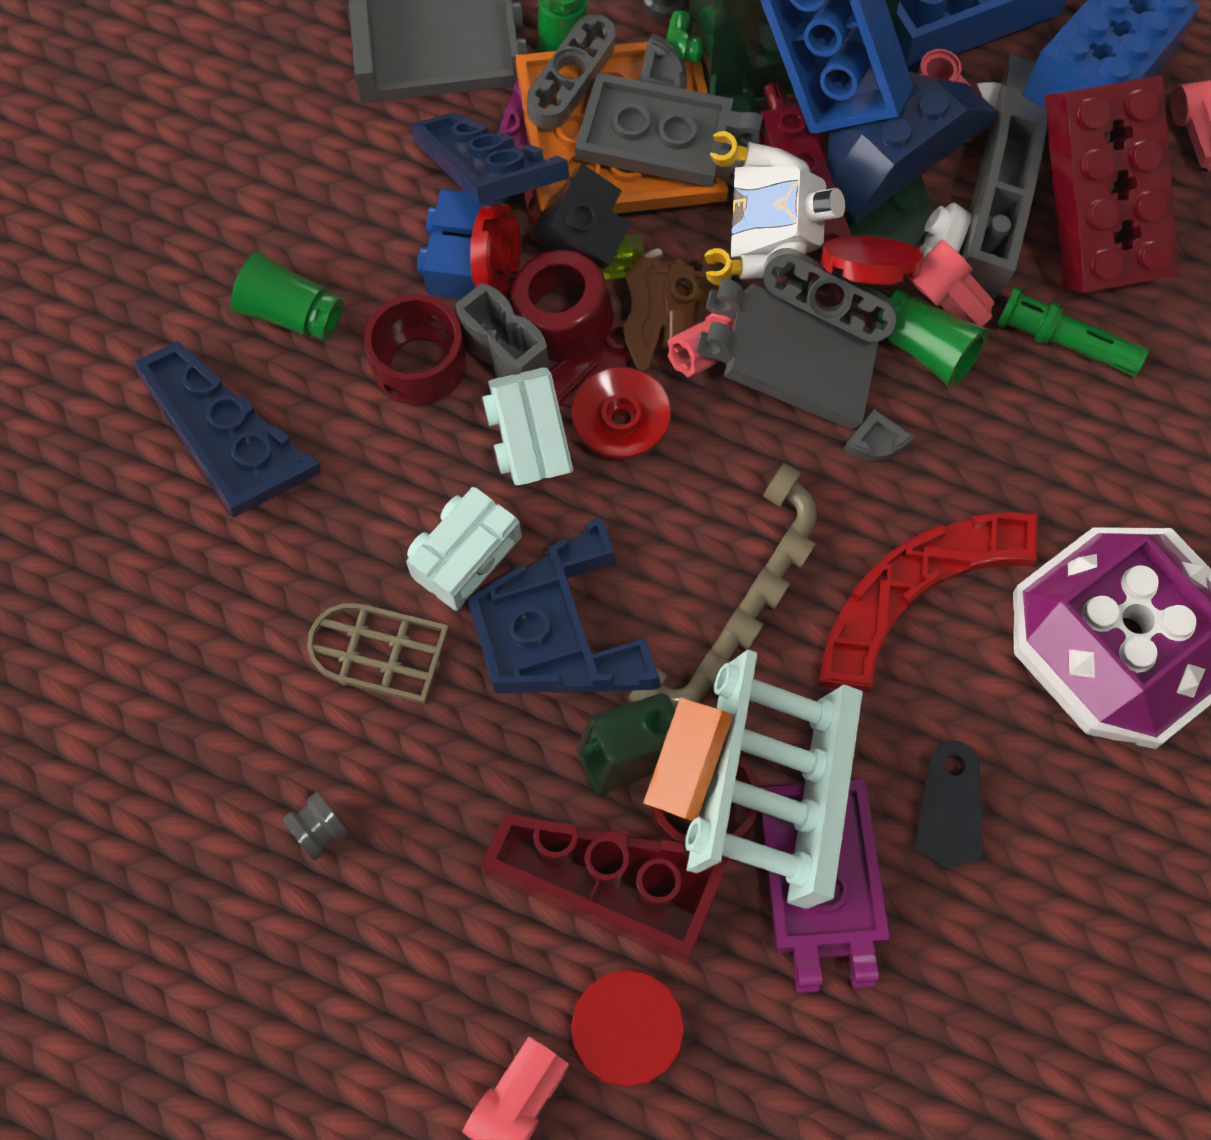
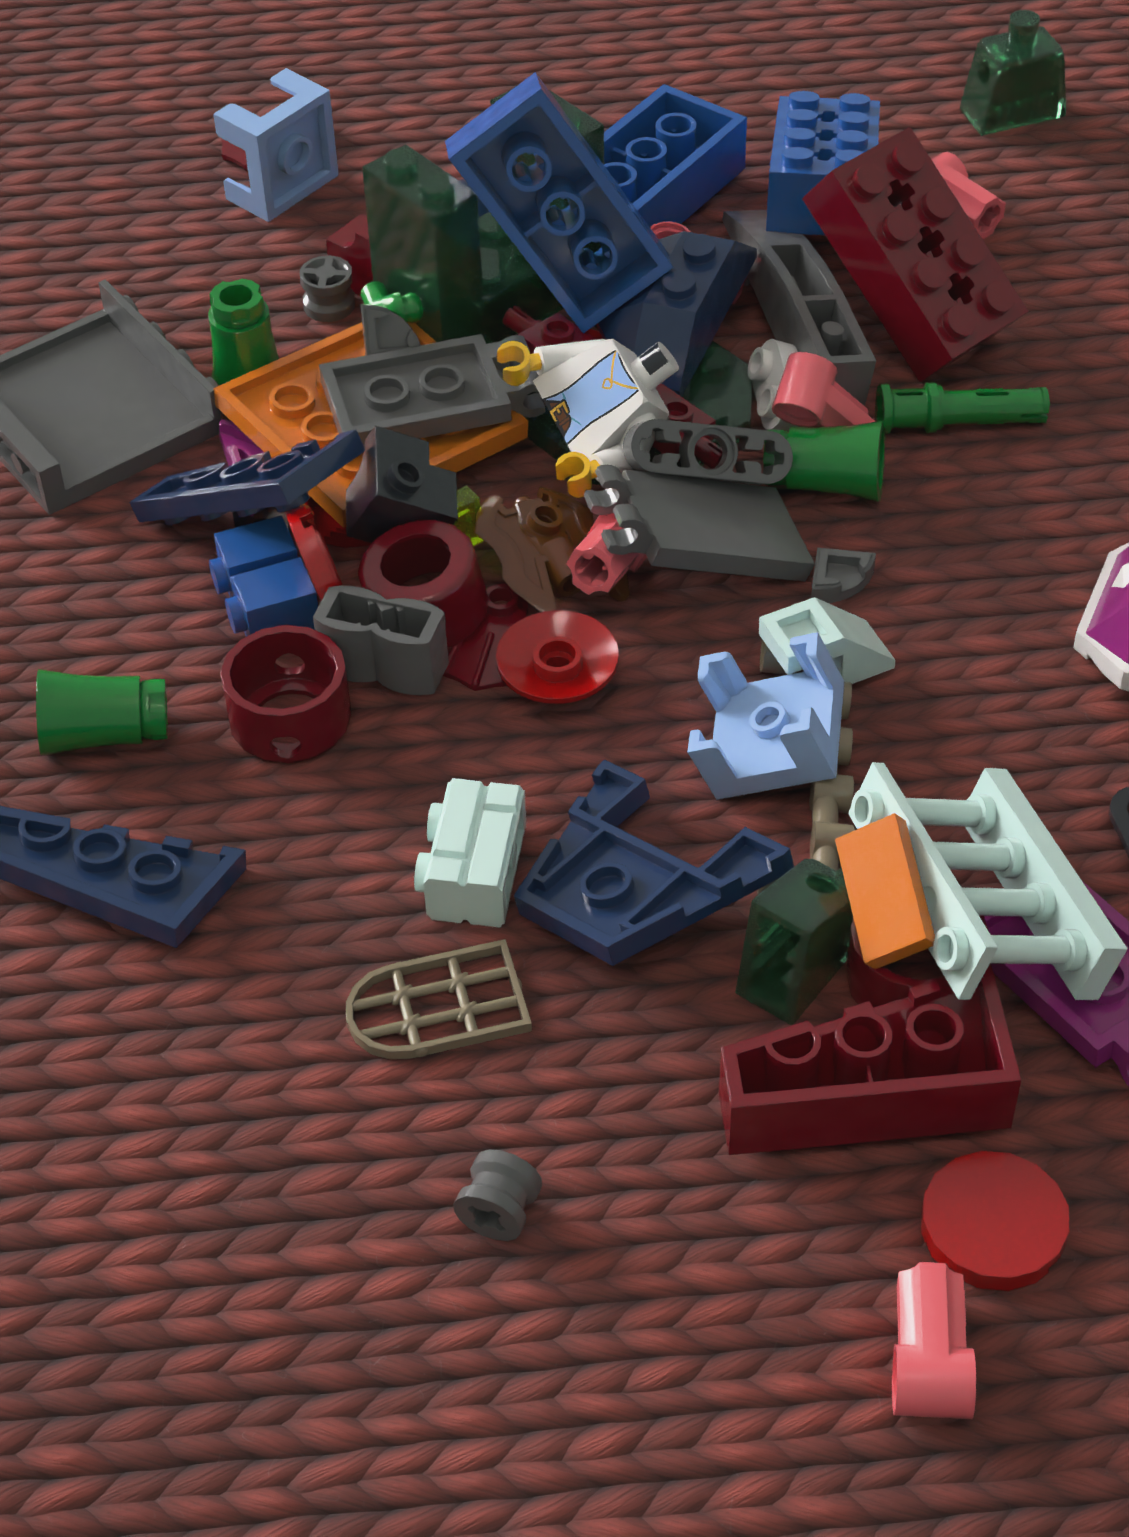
camera: 30 degrees left, 20 degrees down
light aqua brick [482,367,573,485] -> none
dark grey beam [527,14,616,129] -> none
red tile [818,512,1038,693] -> none
red tile [821,236,923,285] -> none
none -> light blue panel [687,632,844,800]
none -> light aqua slope [759,597,895,684]

